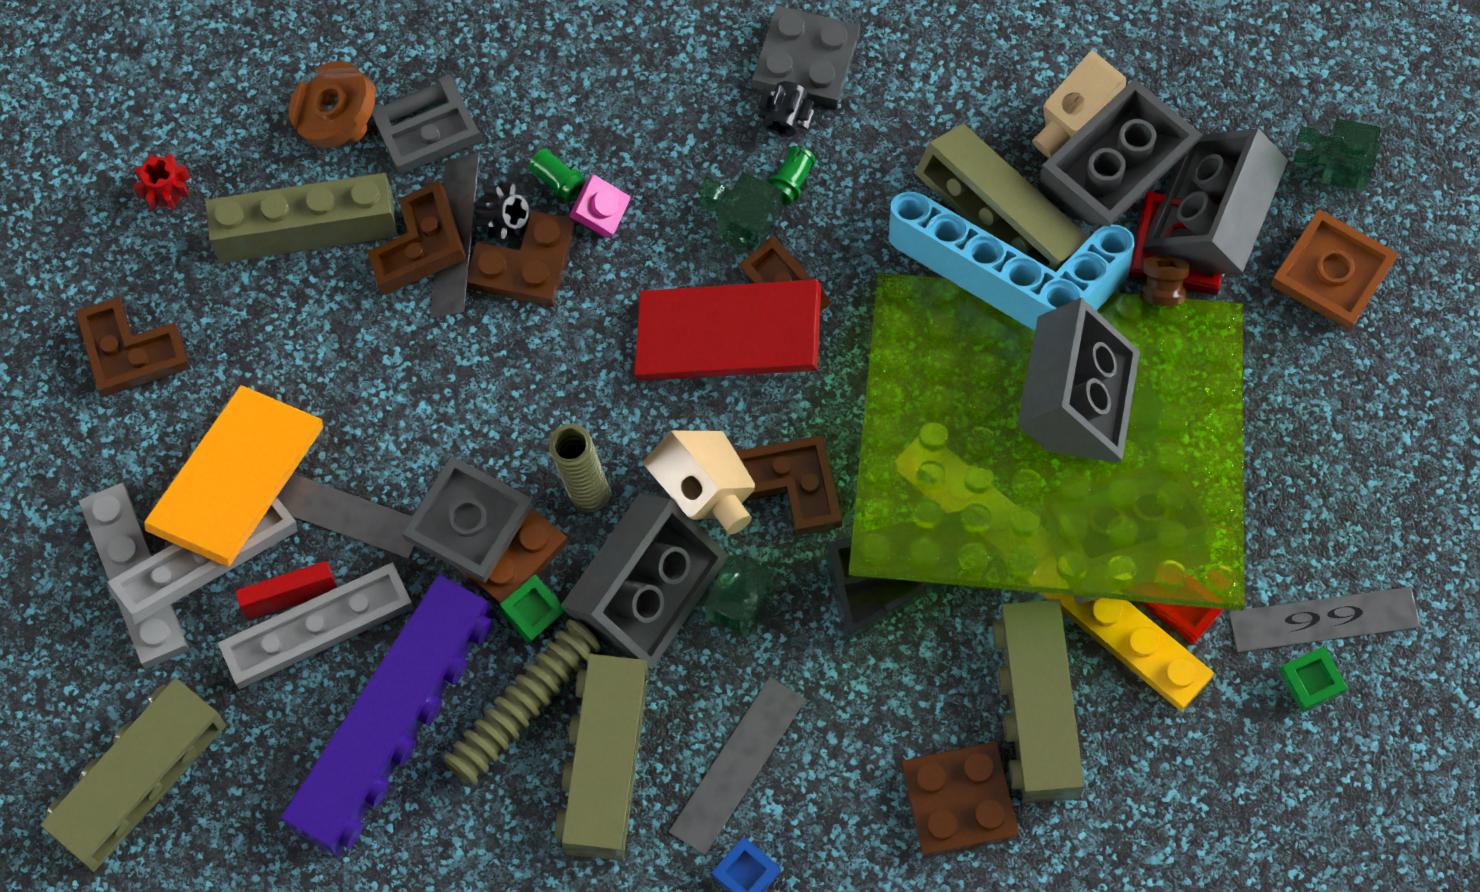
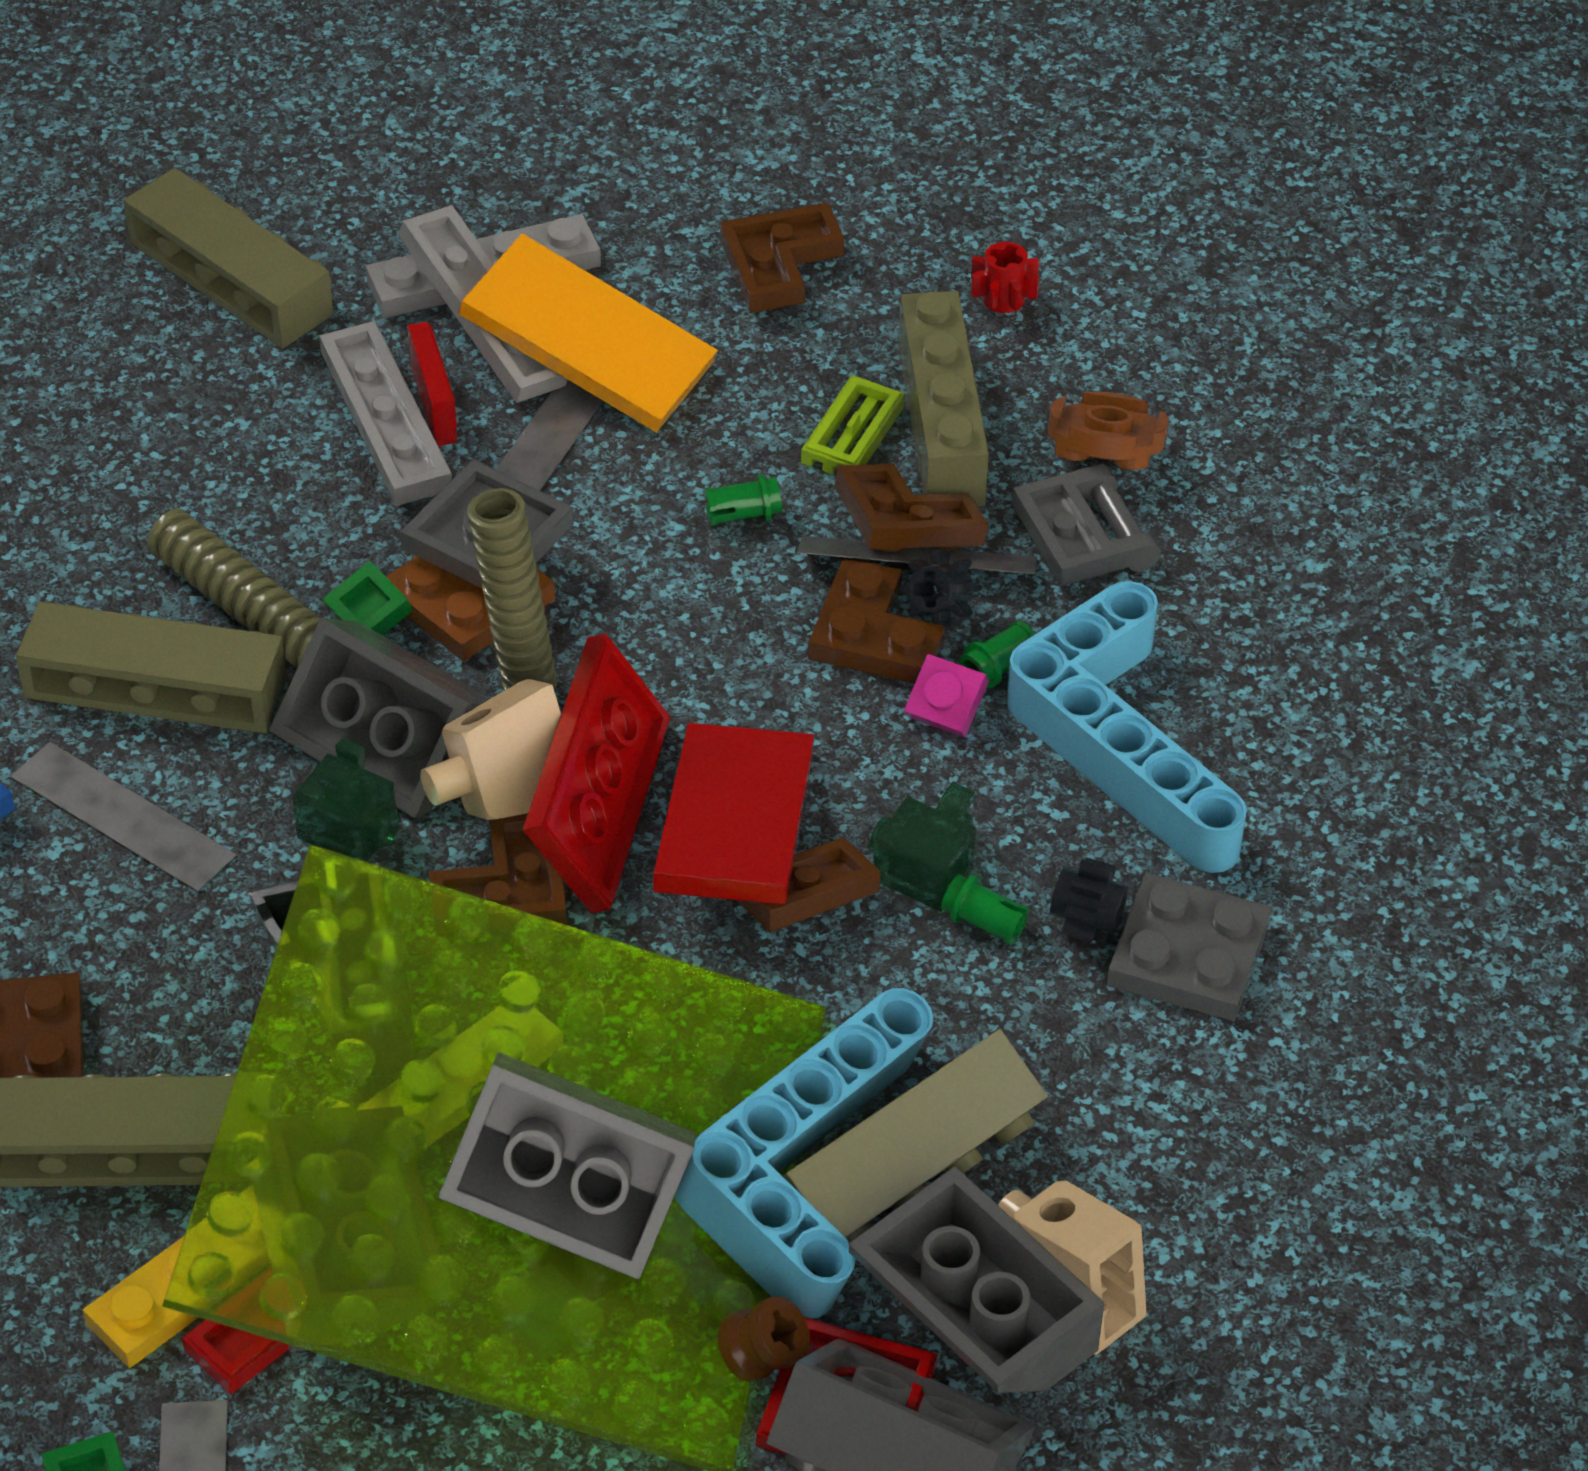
camera: 90 degrees right, 20 degrees down
dark purple brick [280,574,493,858] -> none
none -> red tile [523,633,670,914]
none -> green pin [704,473,782,527]
none -> lime tile [801,375,905,474]
none -> medium azure beam [1007,581,1247,873]

